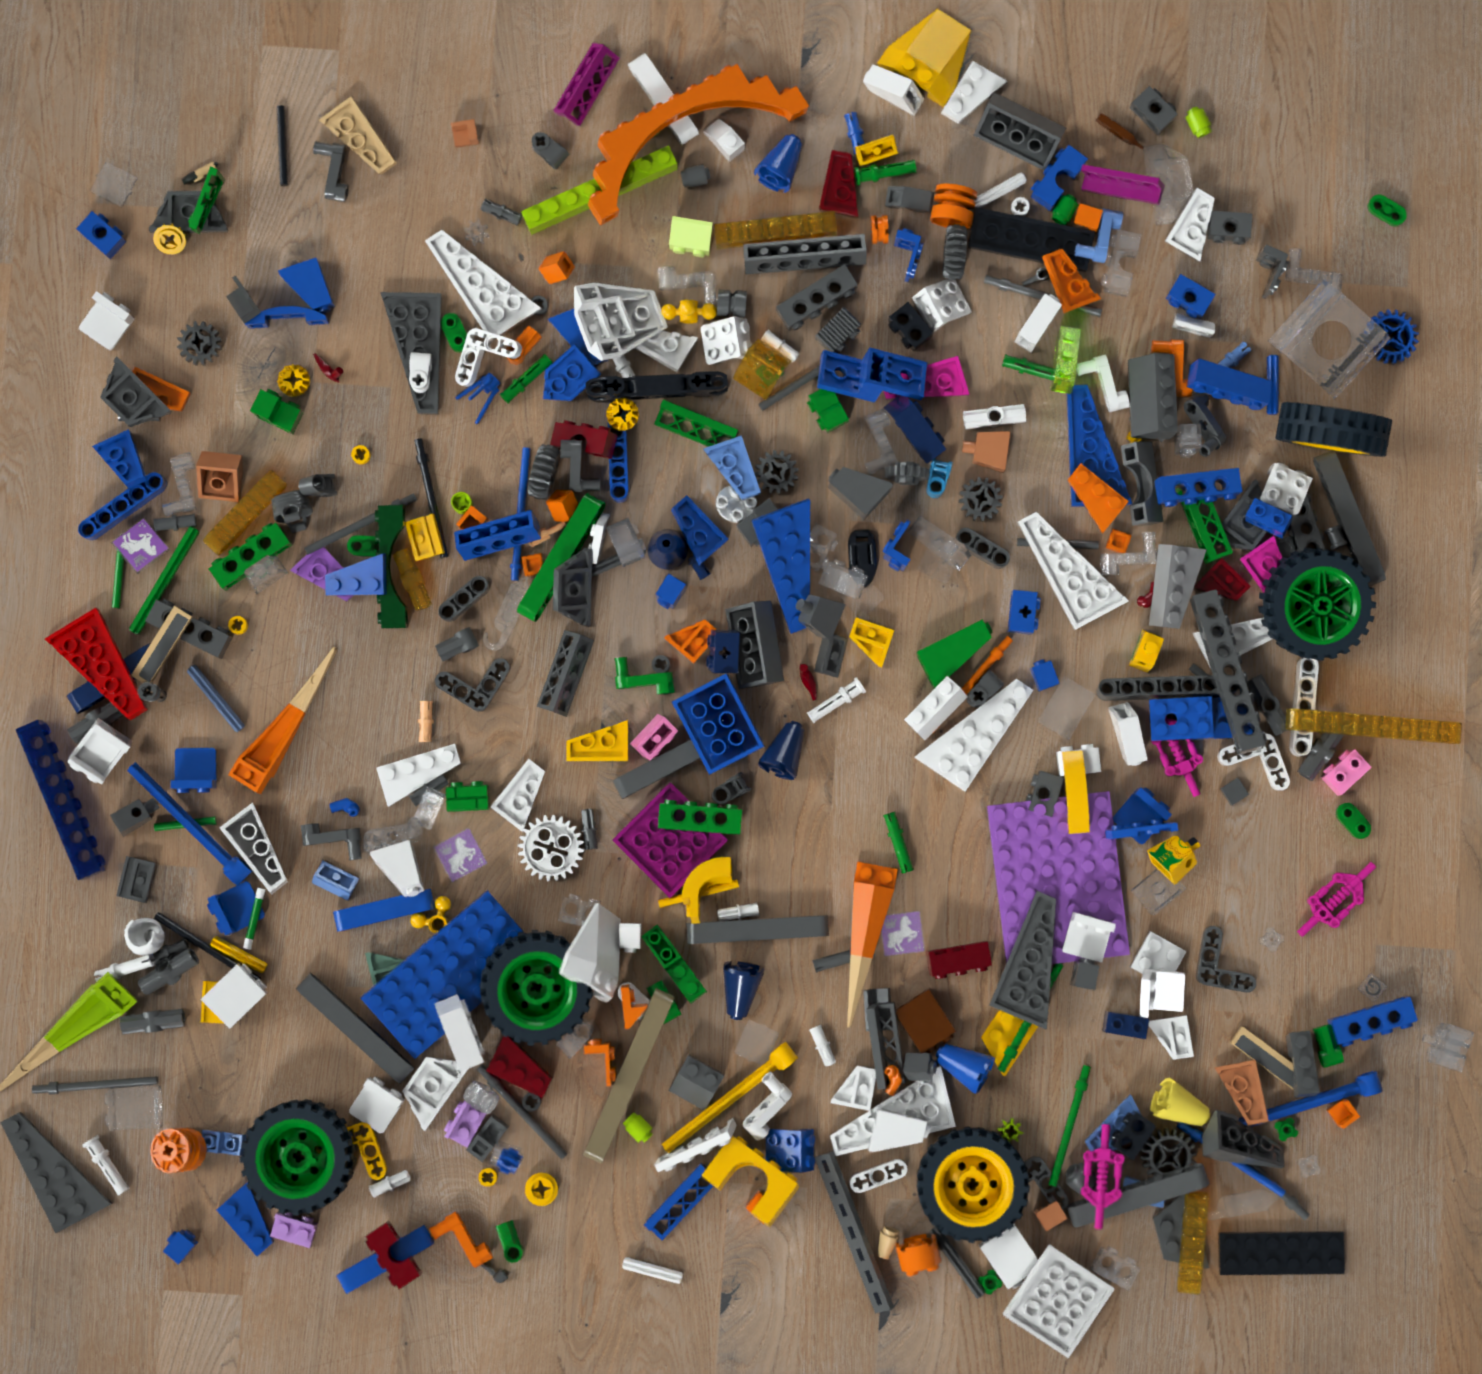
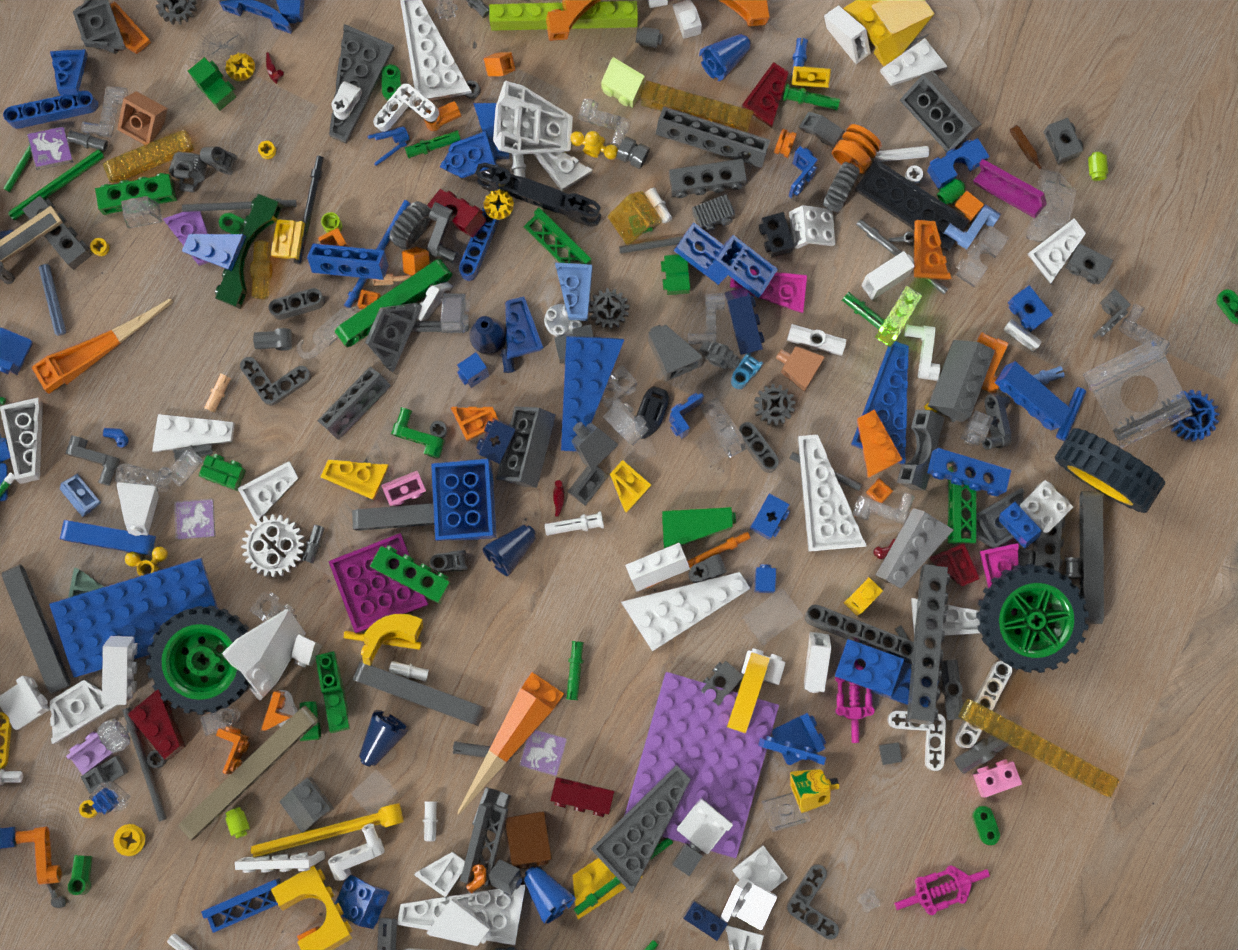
camera: 25 degrees right, 5 degrees down
white bracket [701,316,753,365] -> none

